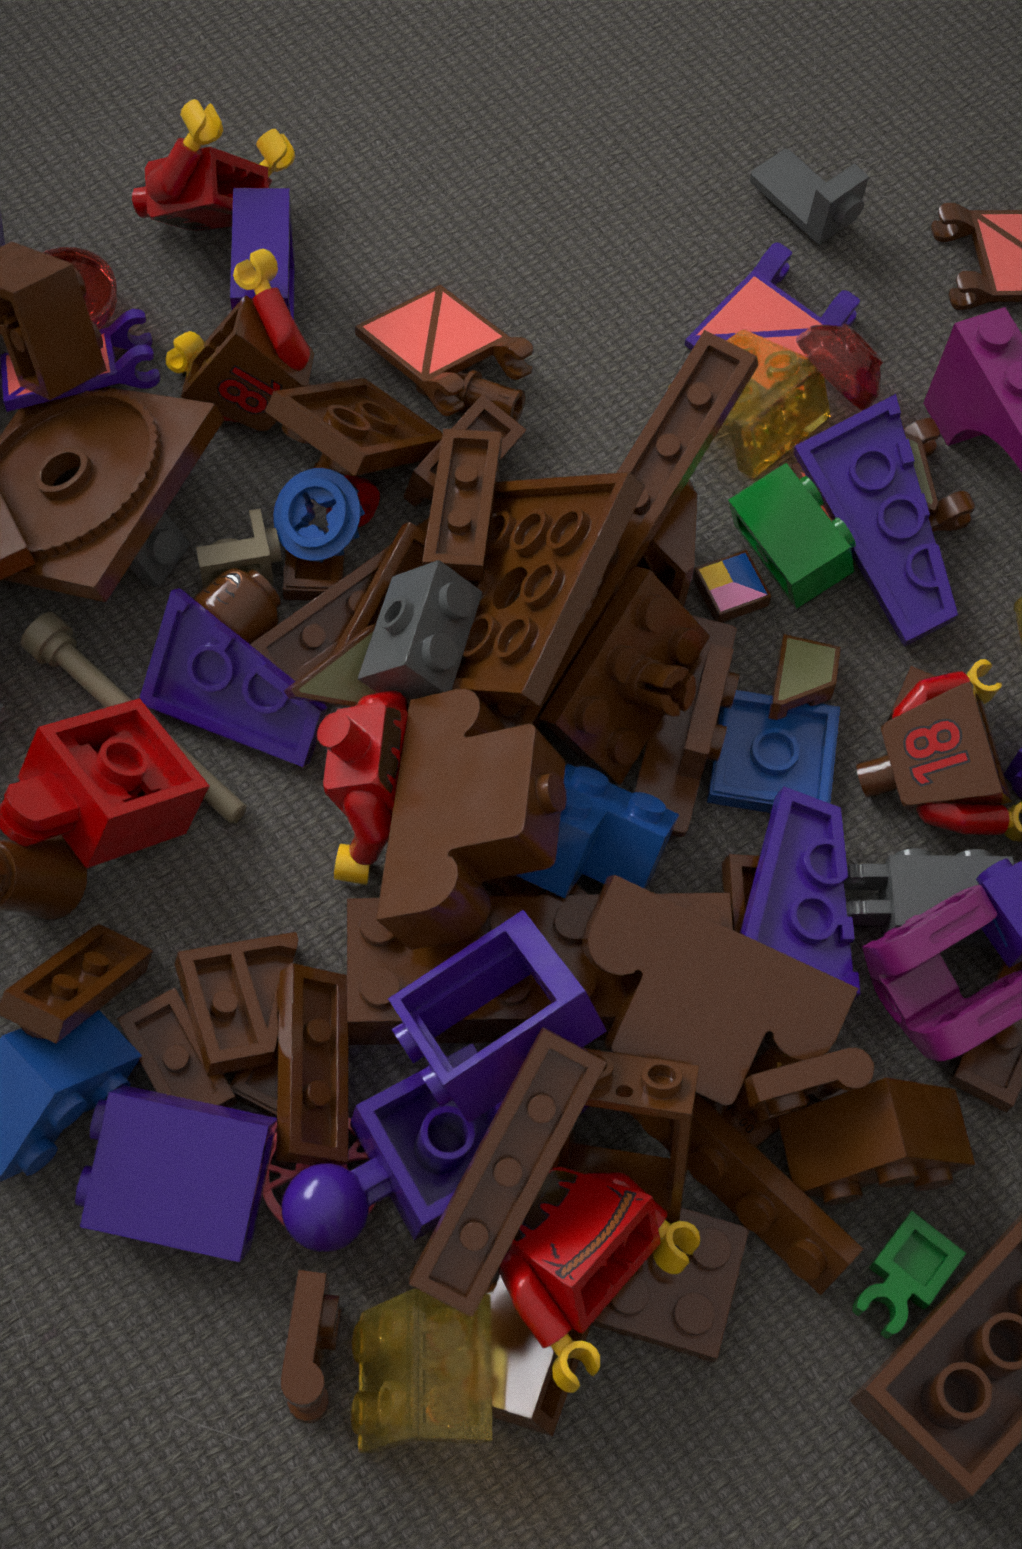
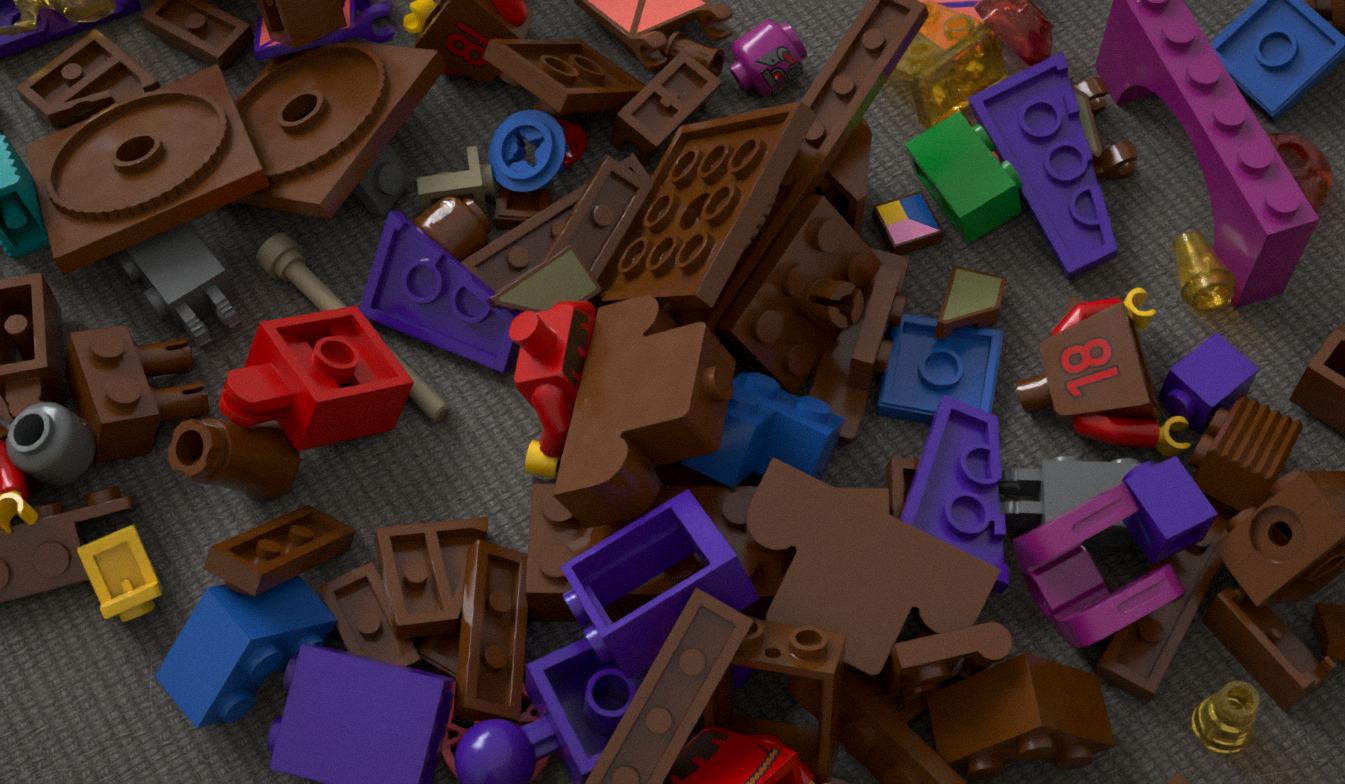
camera: 10 degrees right, 5 degrees down
dark grey brick [358,560,482,708] -> none
reddish brown plate [422,429,502,581] -> none
none -> magenta head [729,20,807,97]

